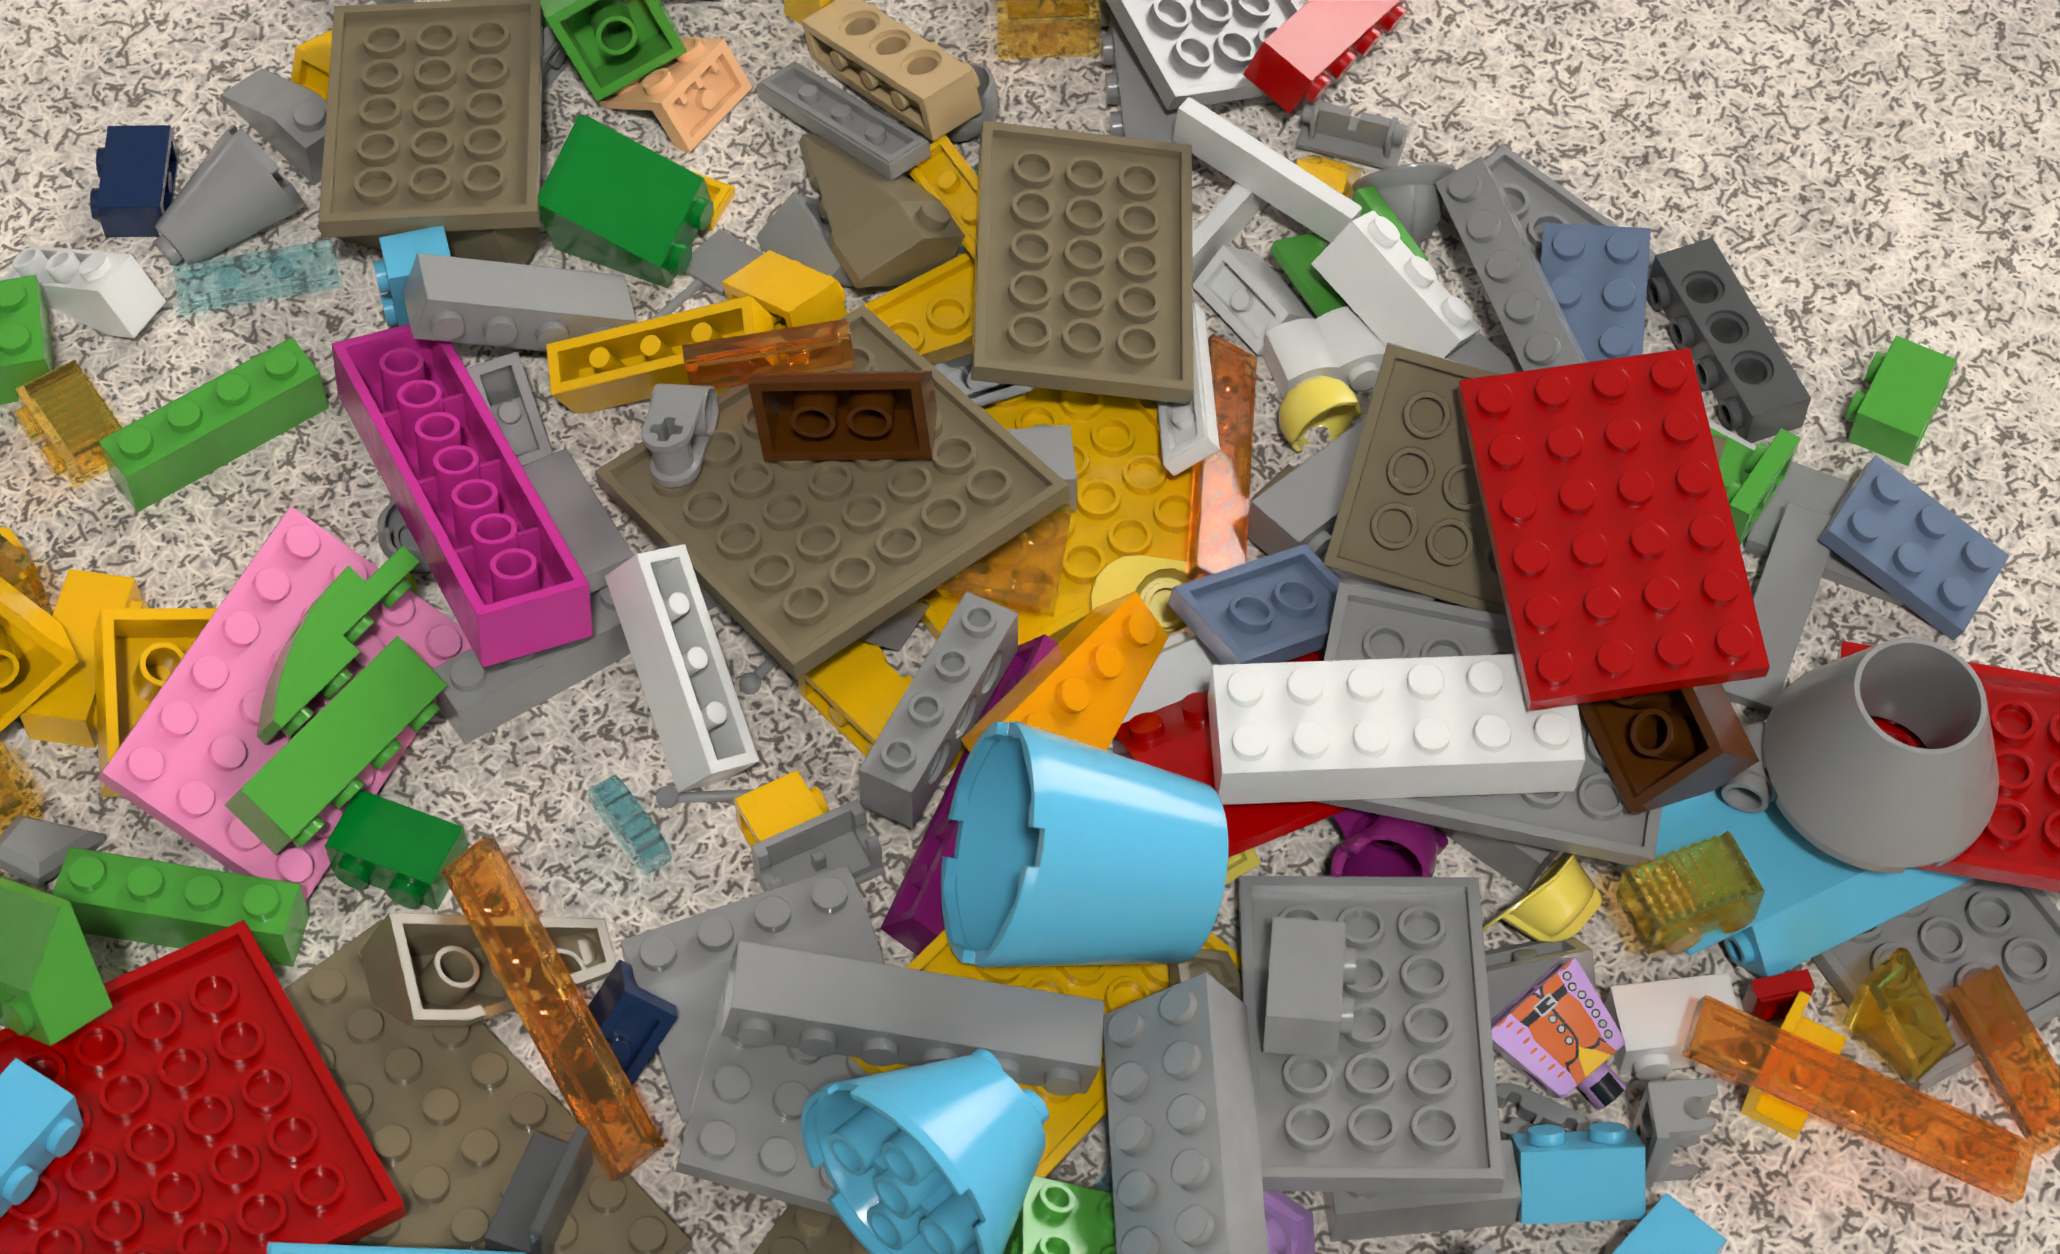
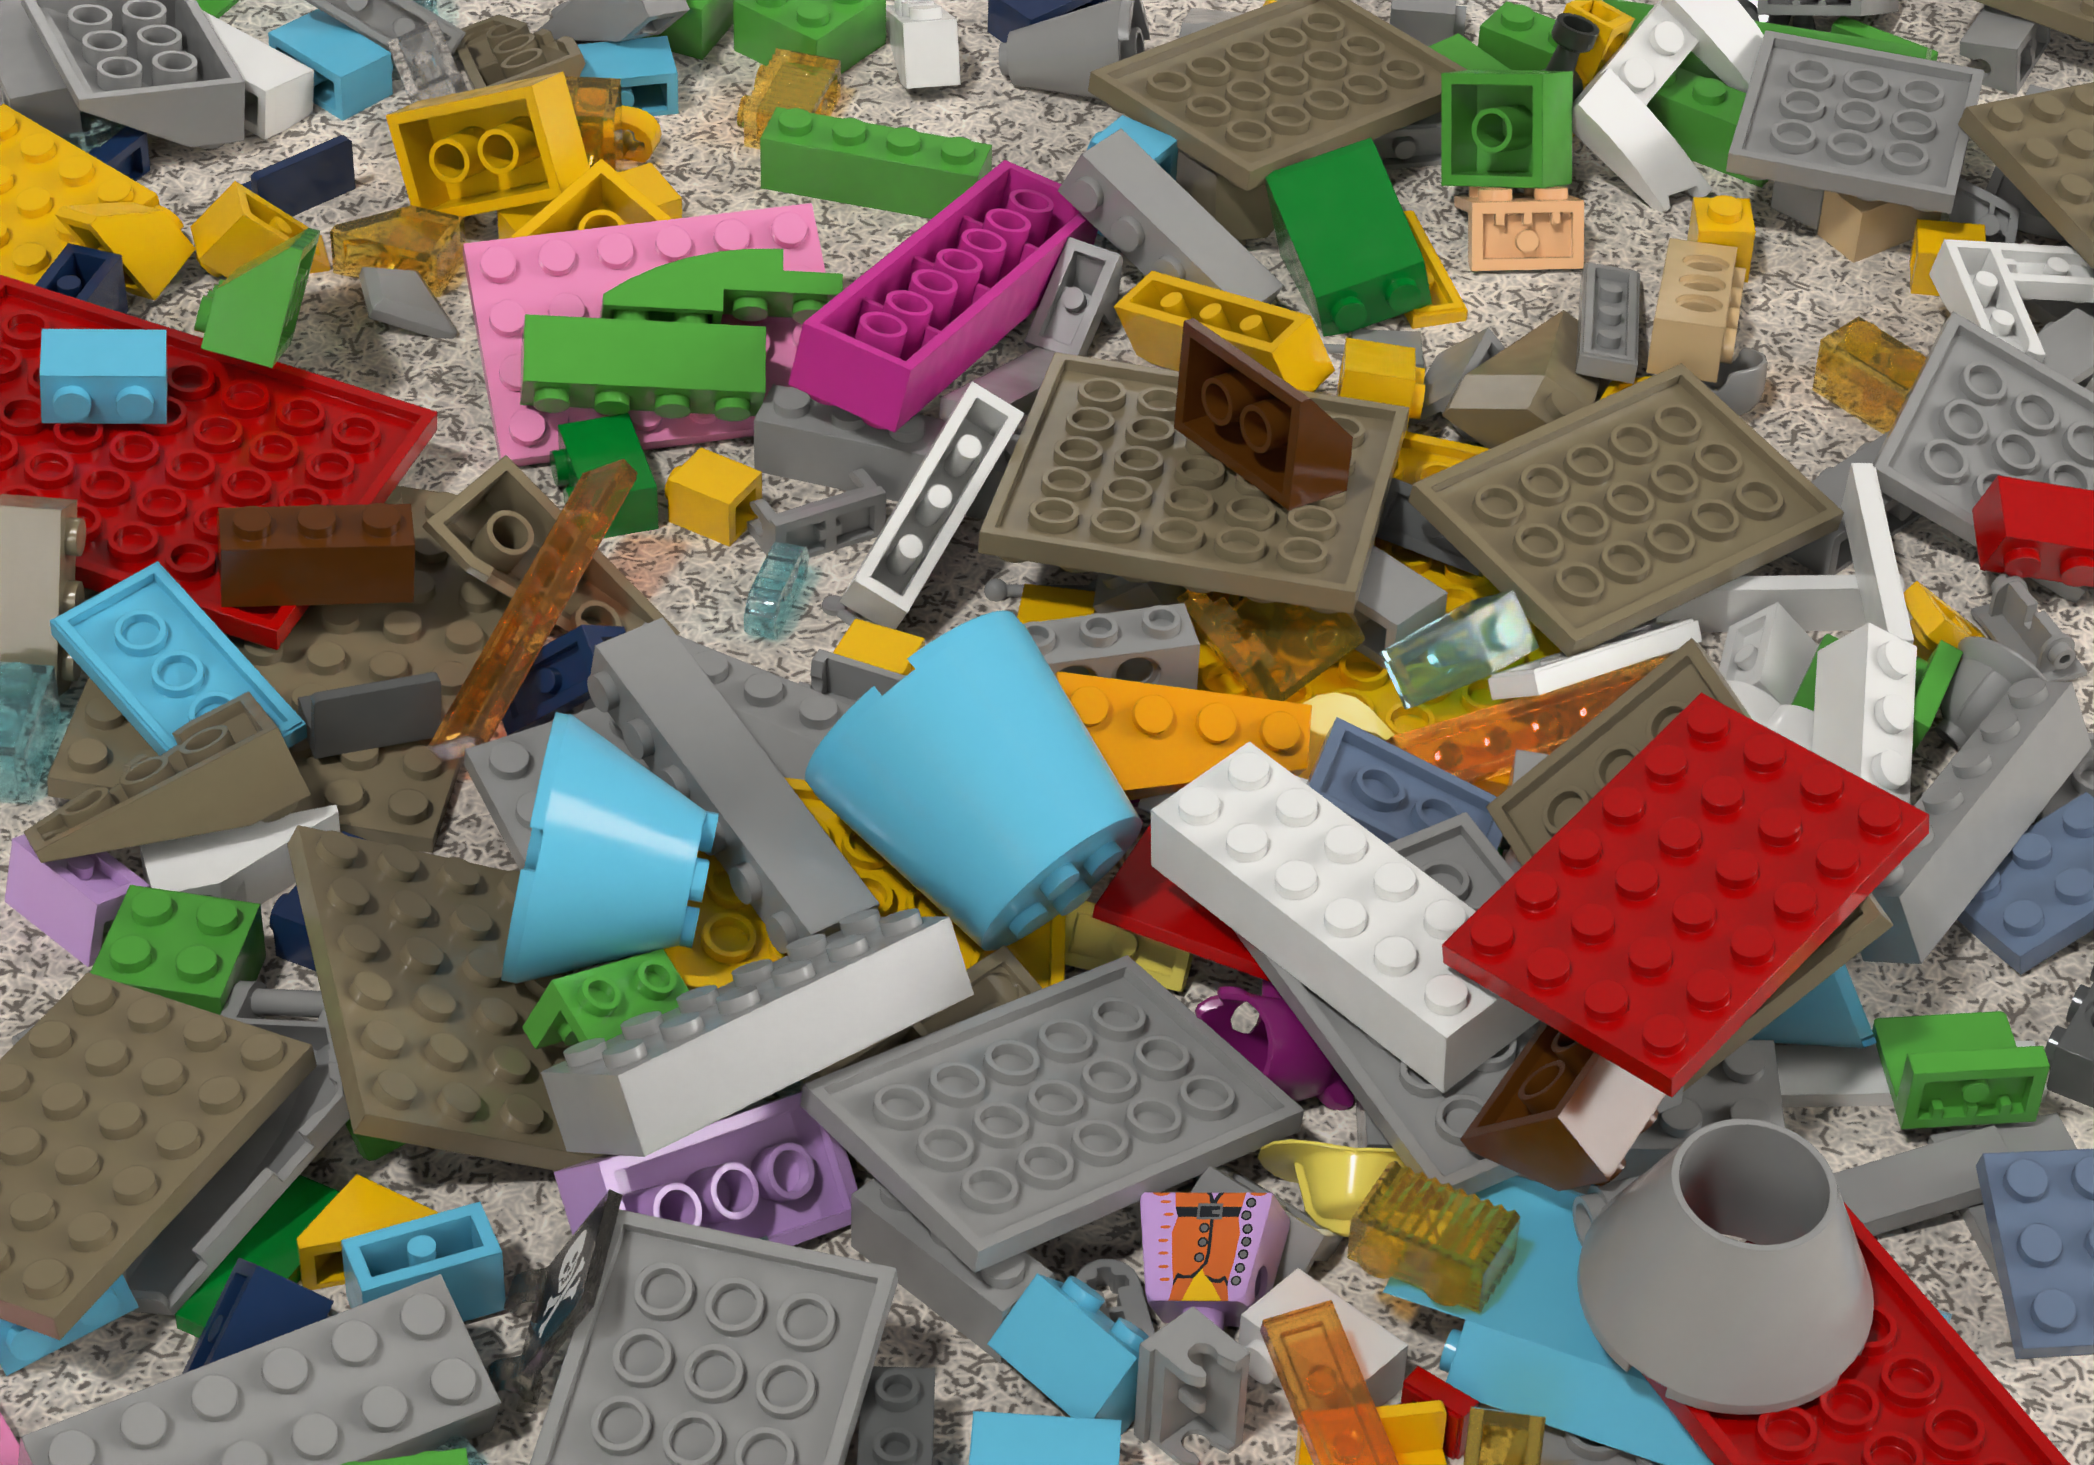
camera: 50 degrees right, 15 degrees down
bright green brick [52,847,310,967] -> none
clear light blue tile [173,239,341,316] -> none
light grey piece [641,383,719,488] -> none
clear orange tile [682,318,856,389] -> none
light grey brick [1263,917,1357,1059] -> none
none -> reddish brown slope [216,503,415,607]
none -> yellow brick [665,447,762,547]
none -> light grey hinge [747,468,886,568]
none -> clear light blue slope [1379,590,1539,709]

